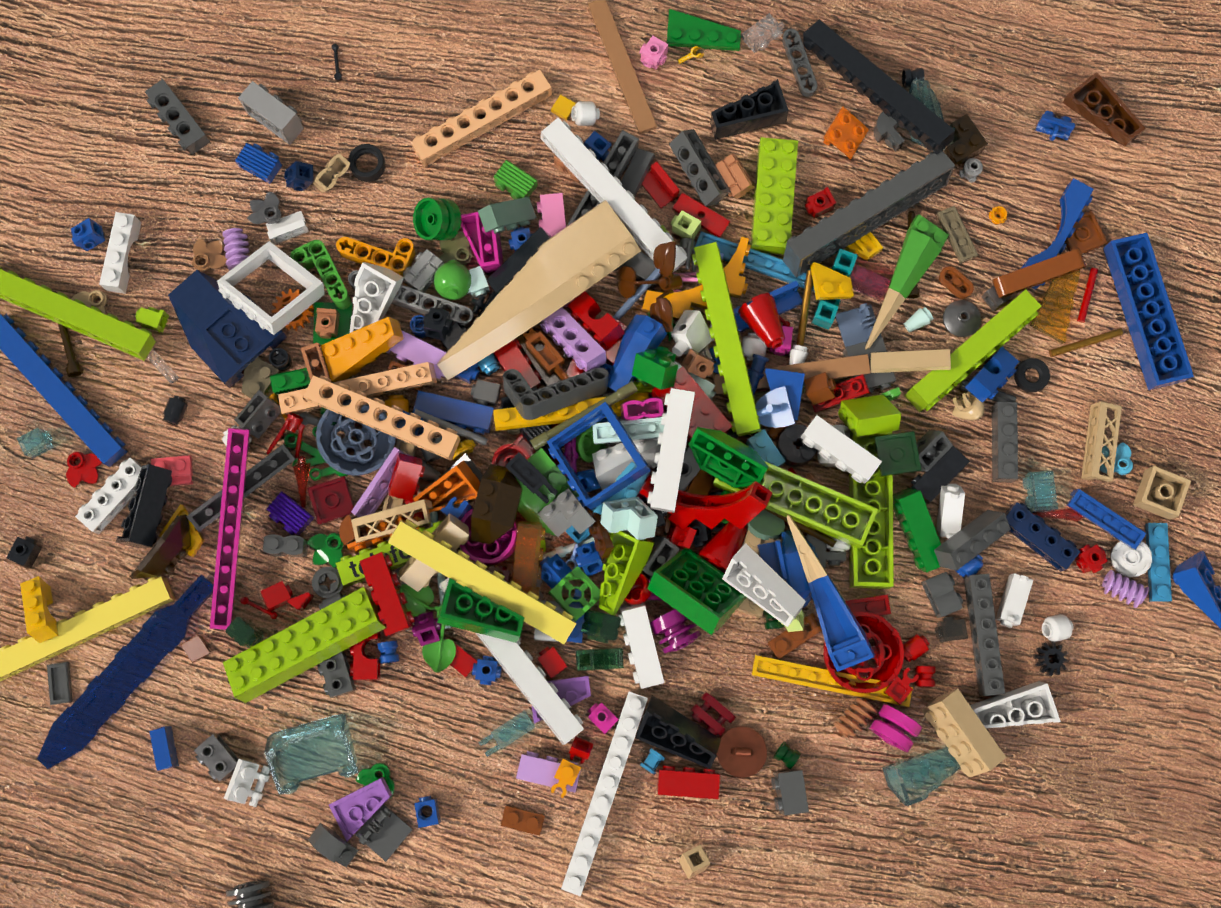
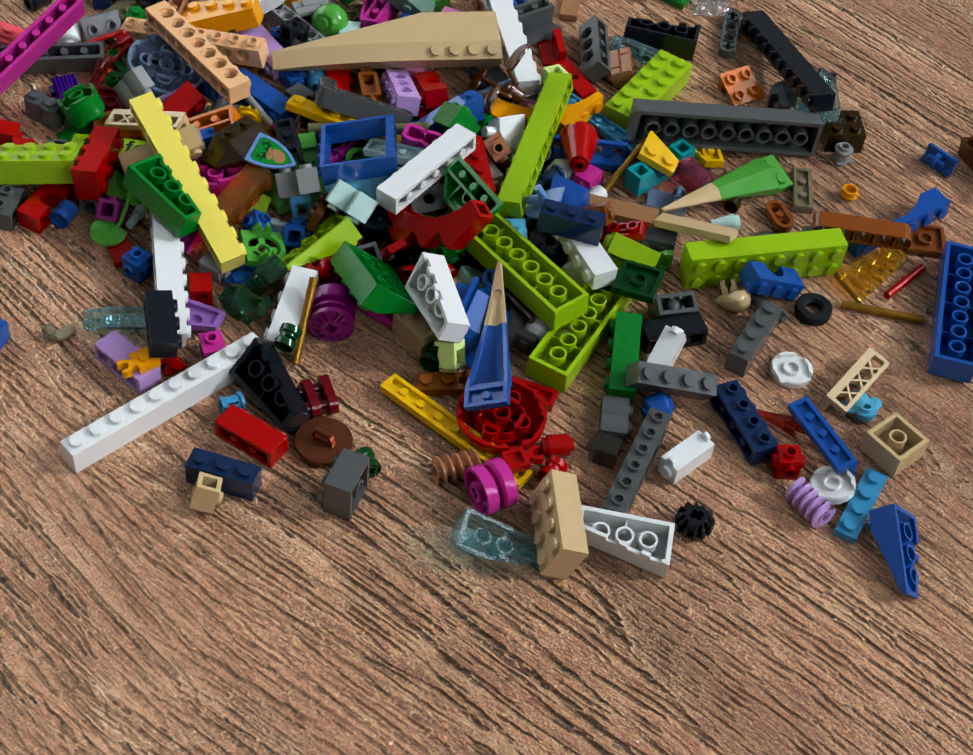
camera: 25 degrees right, 30 degrees down
dark orange plate [500,805,545,836] -> none
clear light blue brick [1023,471,1058,513] -> none
white head [1042,614,1074,642] -> none
none -> dark tan arm [41,324,77,341]
none -> green brick [57,83,105,129]
none -> light grey brick [114,65,155,109]
none -> black brick [143,290,182,358]
none -> dark blue brick [185,447,262,502]
none -> shield [244,132,296,171]
none -> dark green wheel [273,323,302,354]
none -> pearl gold bar [291,277,318,365]
none -> blue hinge [481,269,495,287]
none -> dark blue brick [537,198,606,246]
none -> clear light blue hinge [610,35,660,64]
none -> white tile [769,351,813,389]

